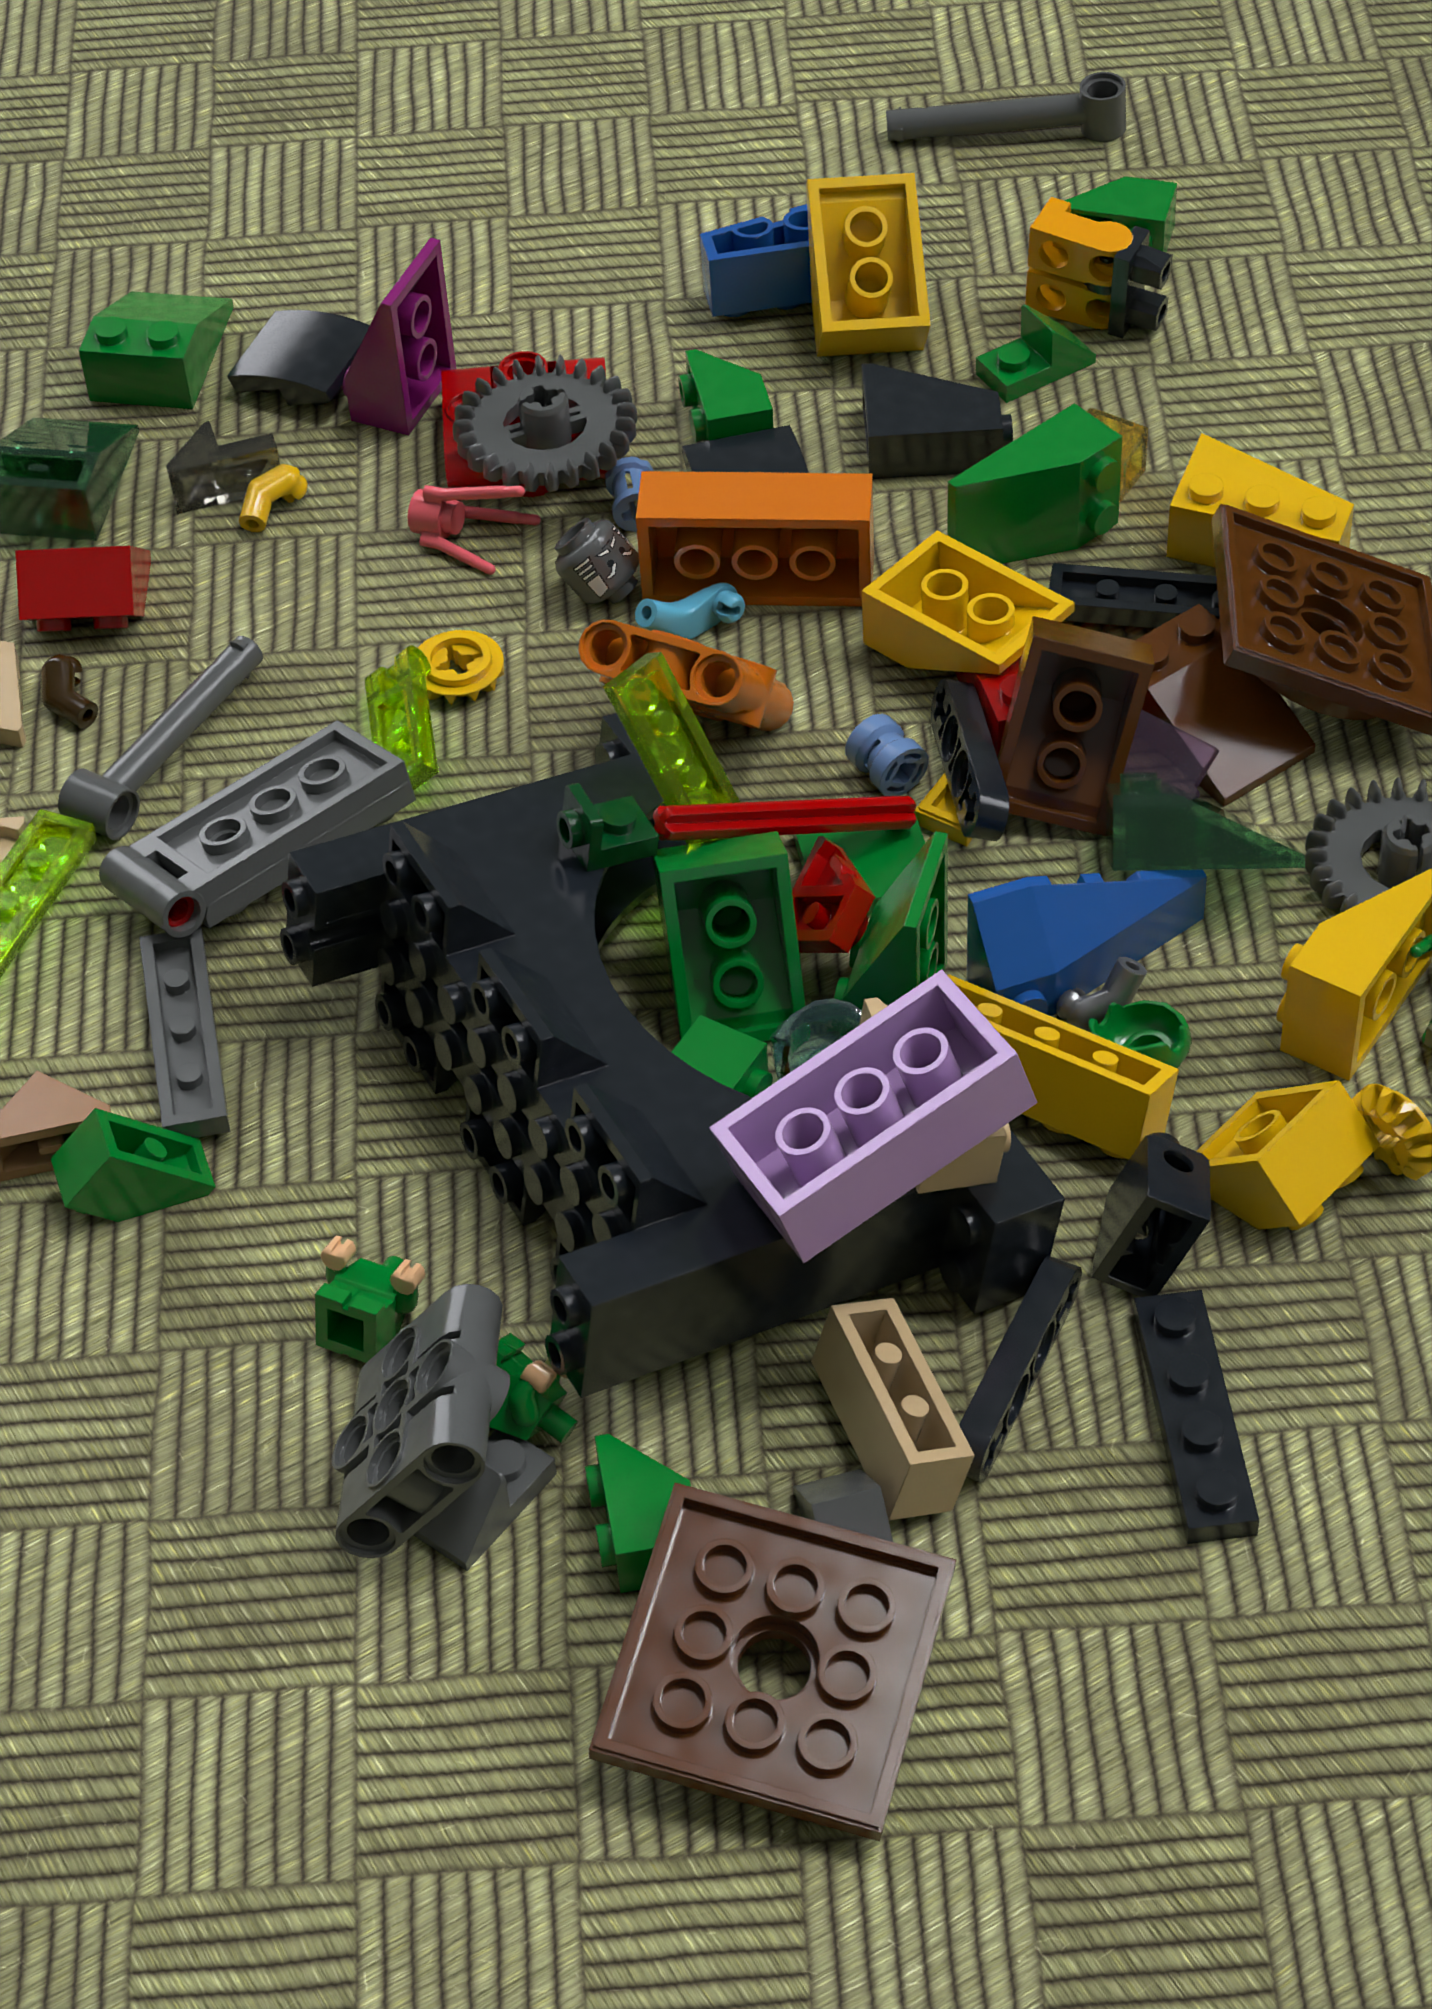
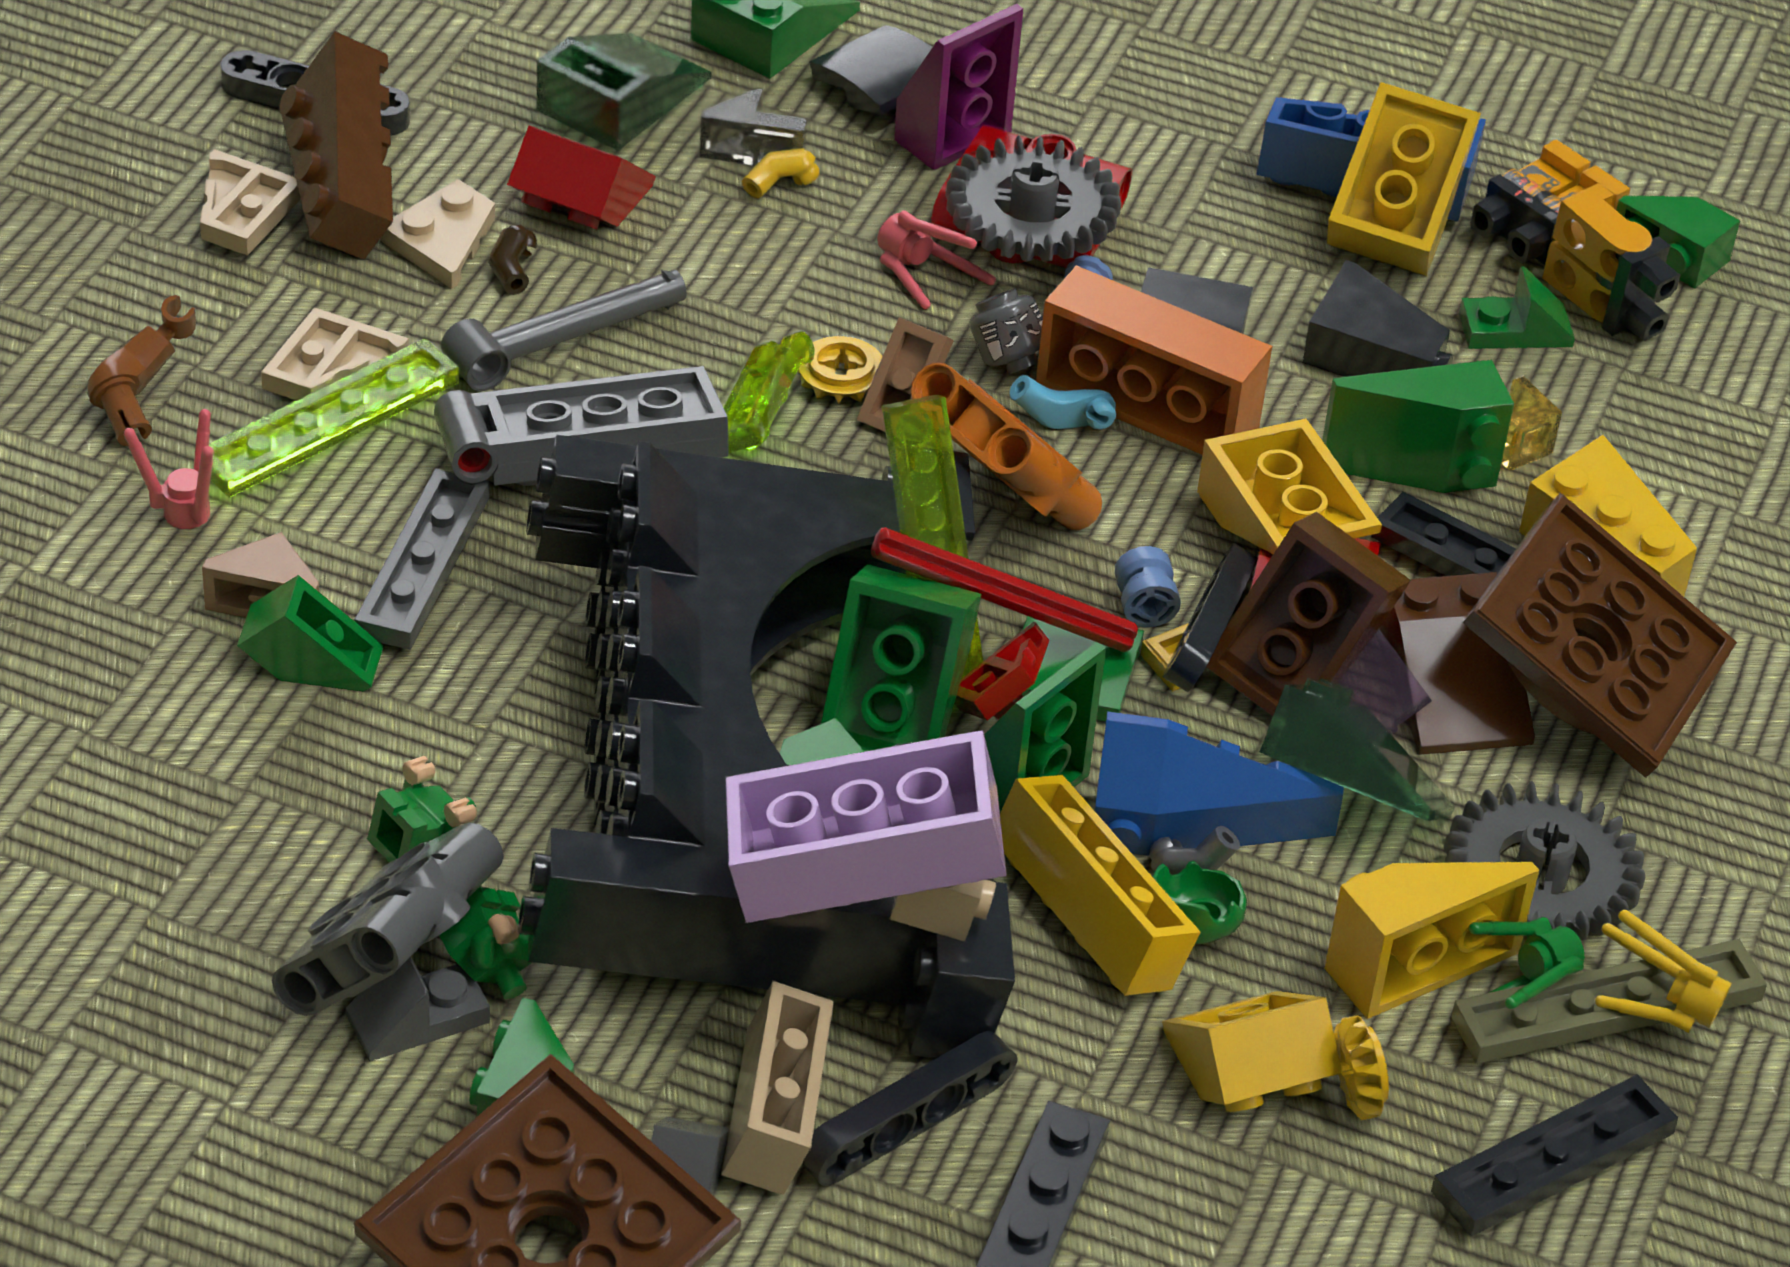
camera: 20 degrees right, 5 degrees down
dark green bracket [556,783,659,872] -> none
green slope [678,349,774,443] -> none
dark grey piece [886,72,1126,142] -> none
black torso [1091,1132,1211,1297] -> none
none -> medium nougat slope [856,317,954,441]
none -> hips [1470,139,1631,265]

